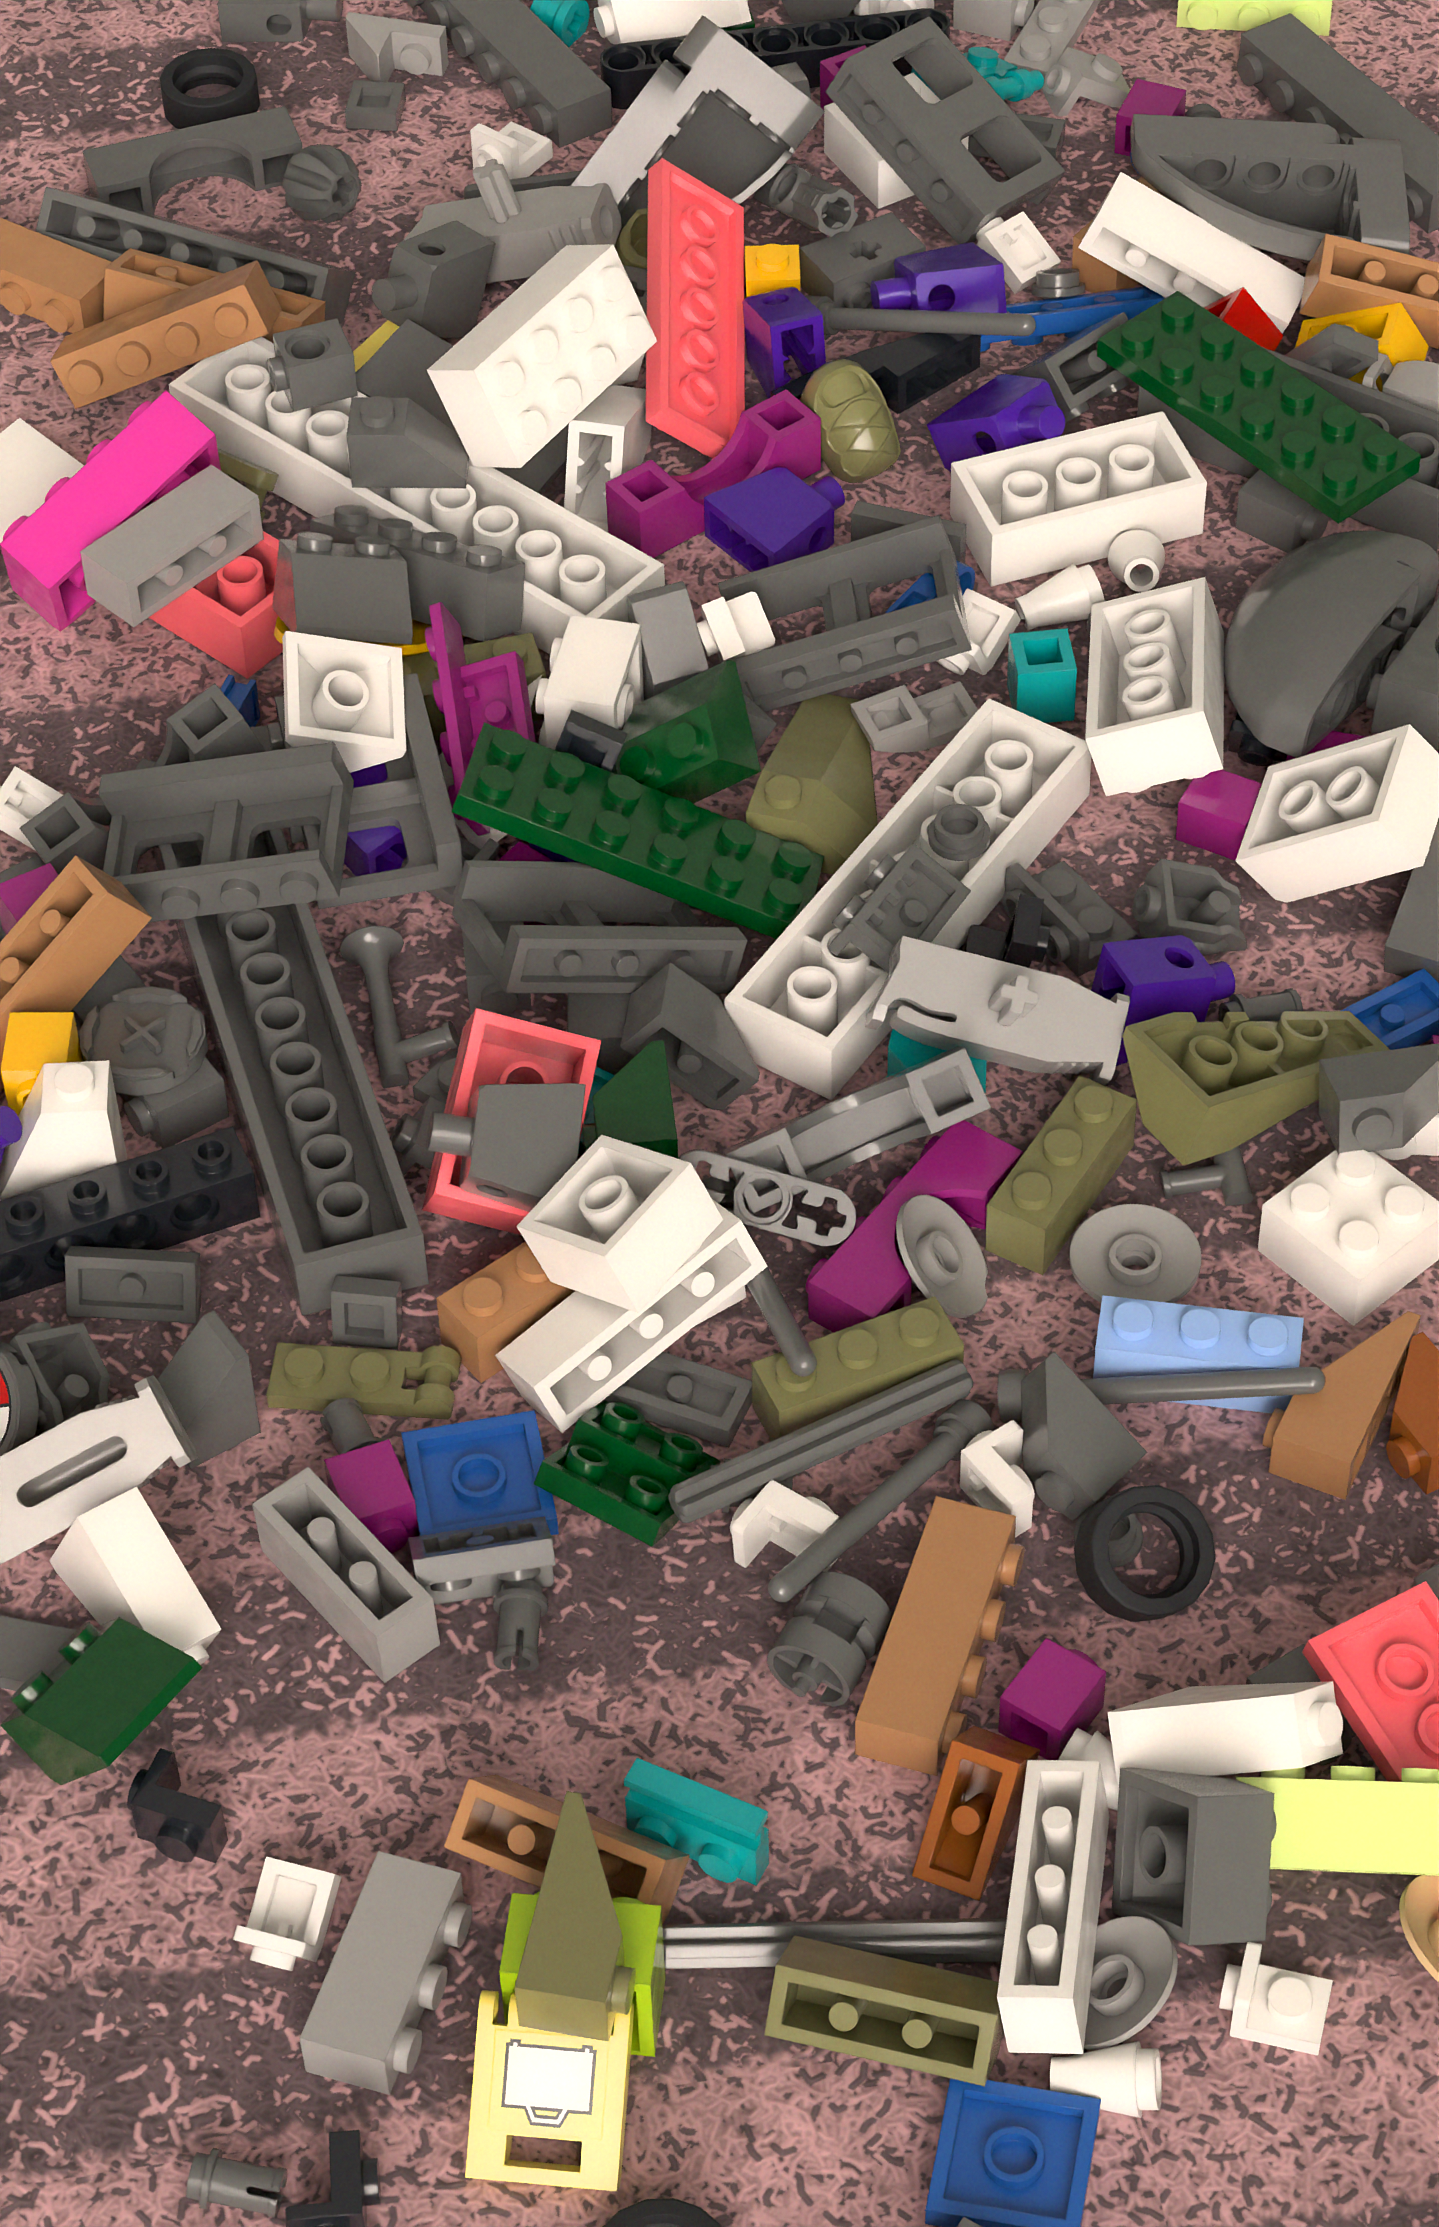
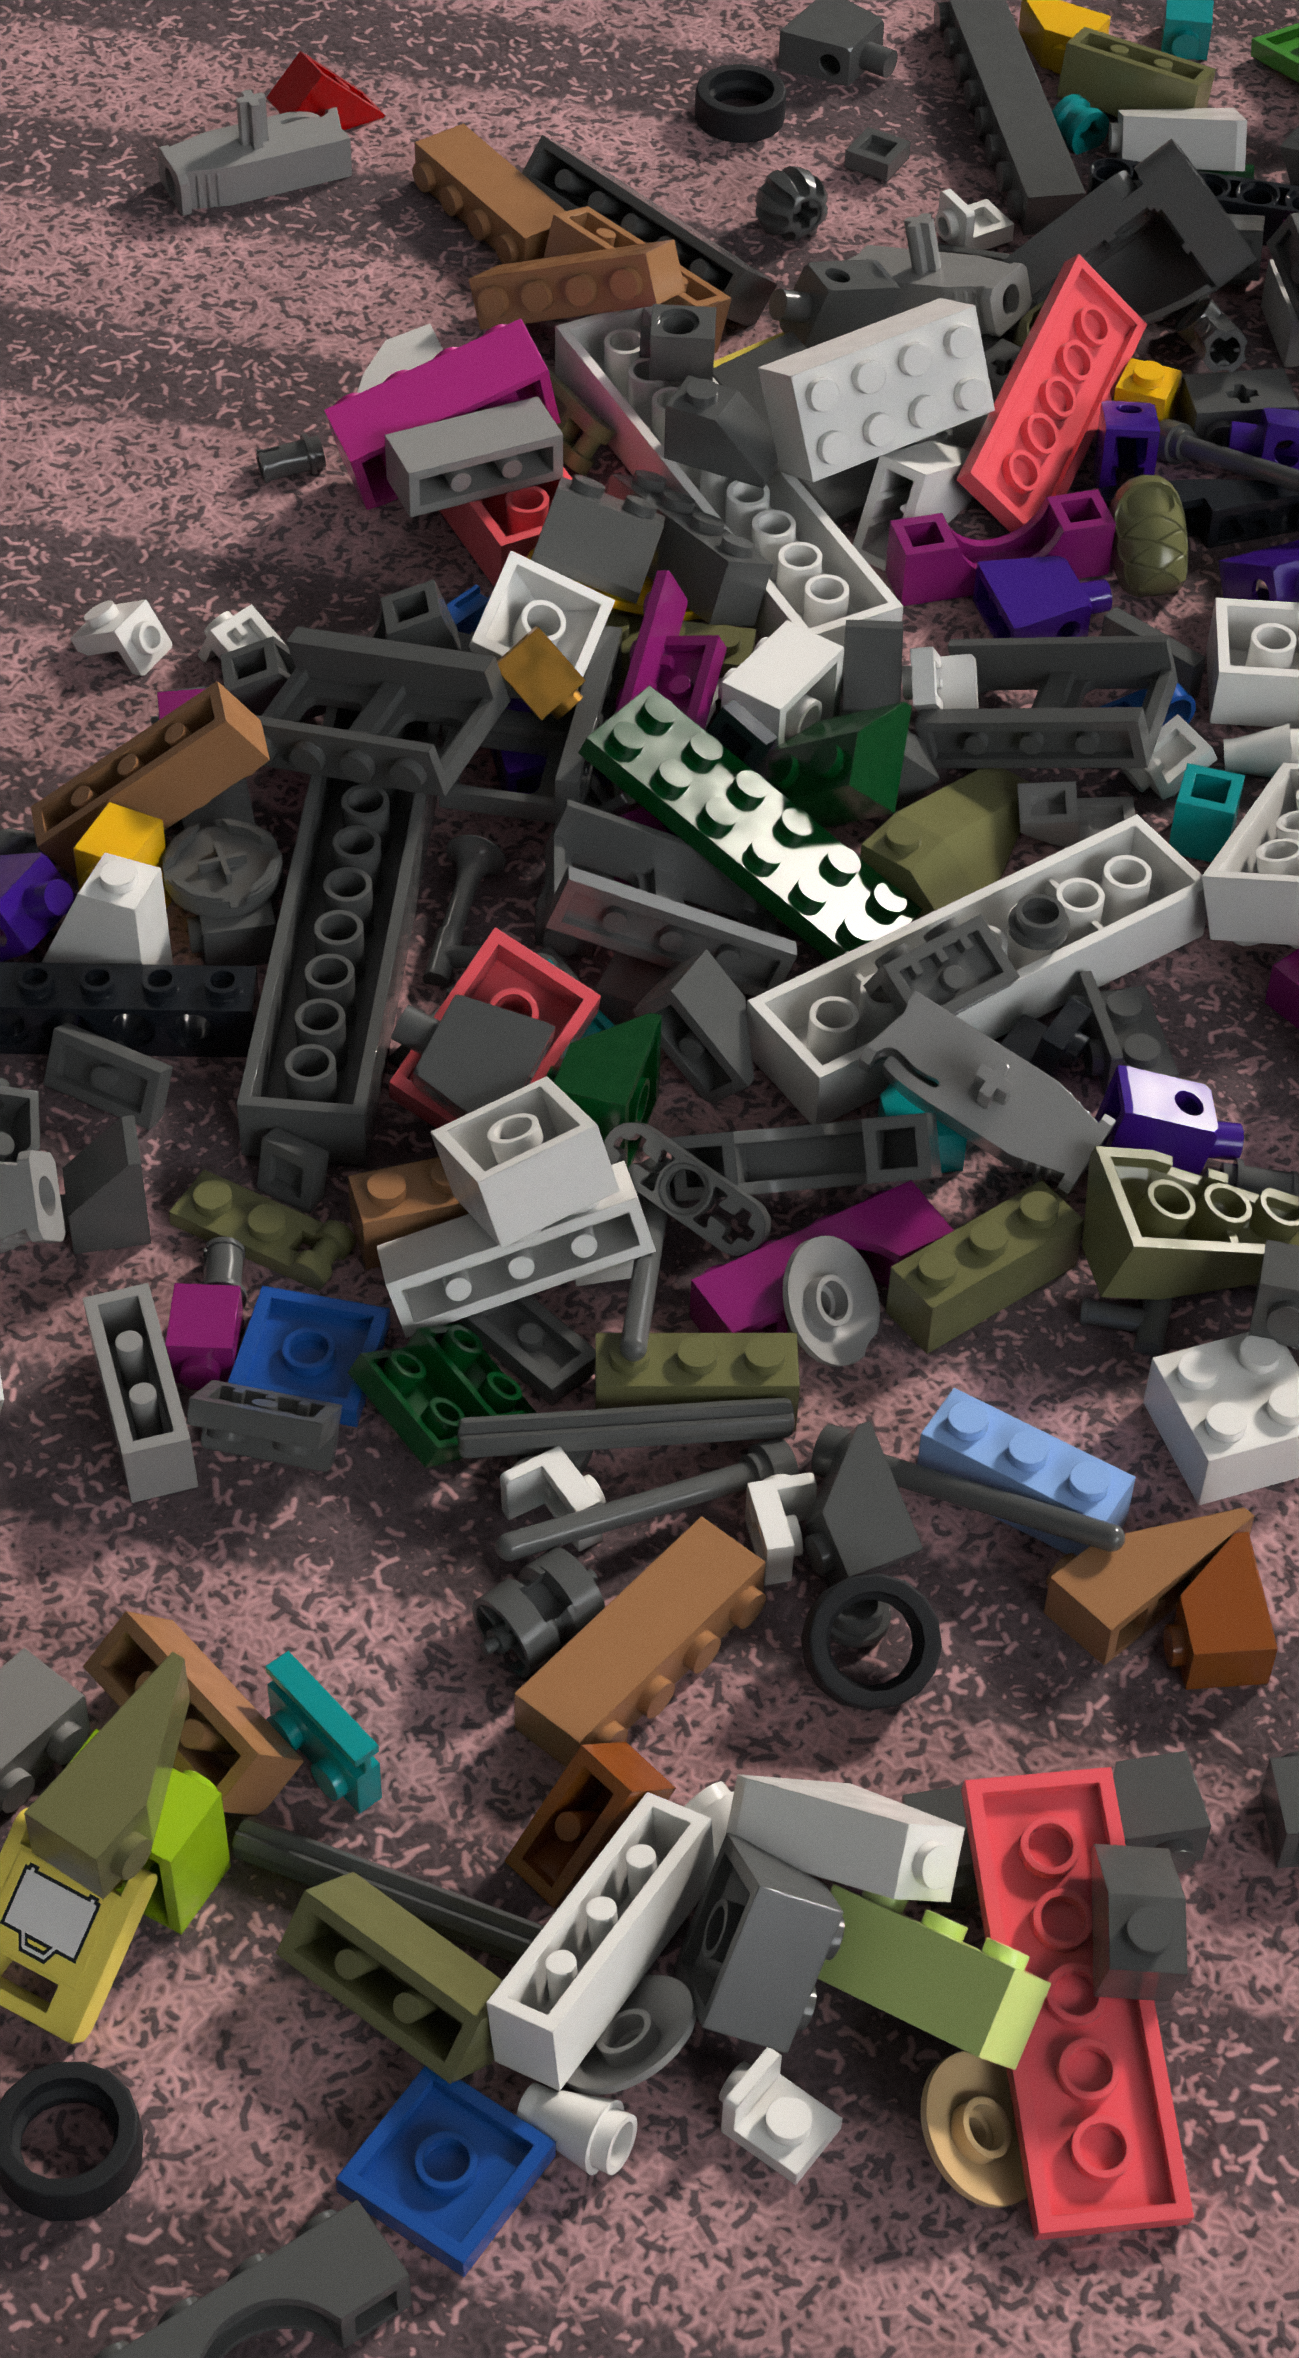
camera: 20 degrees right, 0 degrees up
dark grey arch [83,106,303,214] -> none
light grey slope [345,12,449,82] -> none
dark grey pin [493,1579,548,1670] -> none
magenta brick [998,1638,1106,1760] -> none
light grey dish [1069,1204,1202,1303] -> none
dark grey hand [1133,859,1247,956] -> none
none -> pearl gold brick [497,626,586,720]

